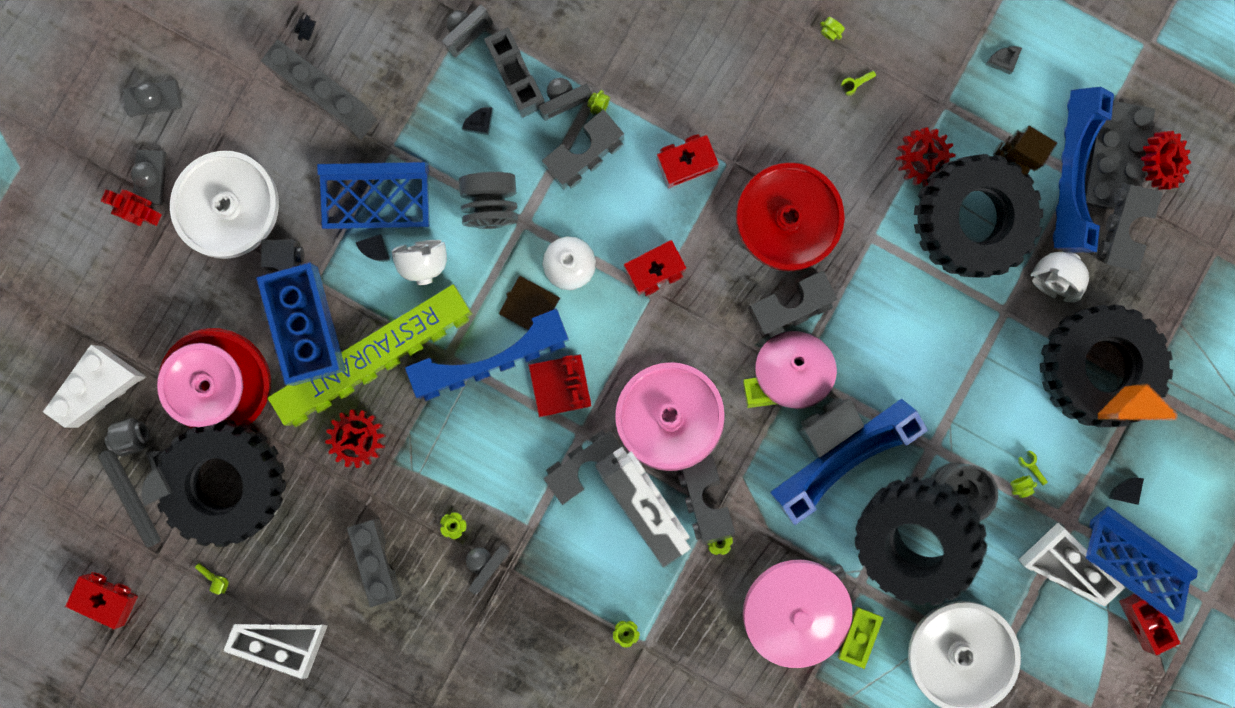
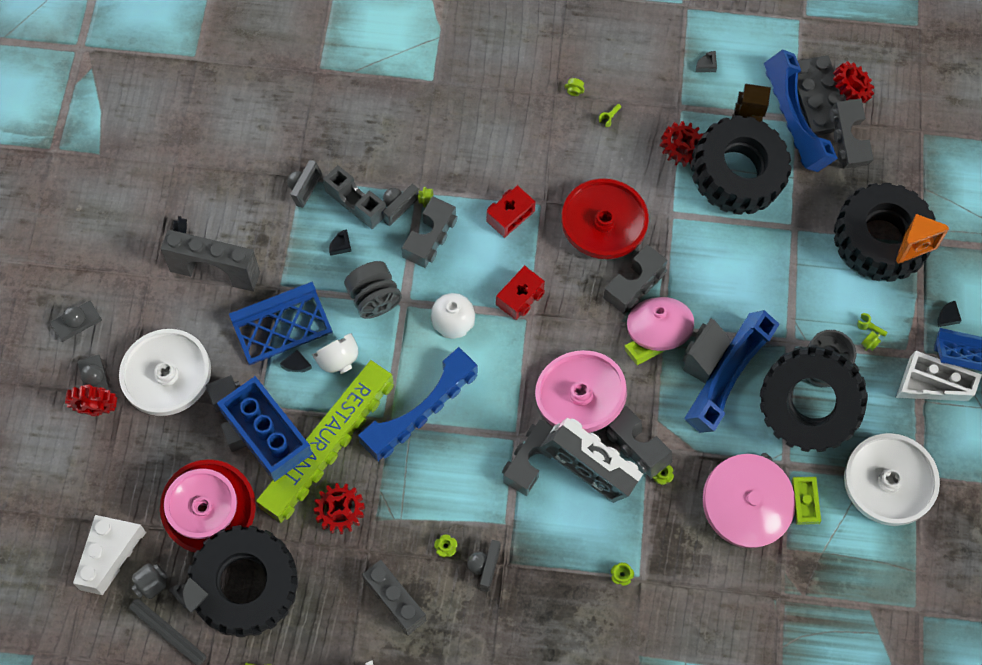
camera: 25 degrees left, 20 degrees down
dark brown piece [498,275,560,330] -> none
red hinge [529,354,592,417] -> none
white cylinder [1031,251,1089,302] -> none

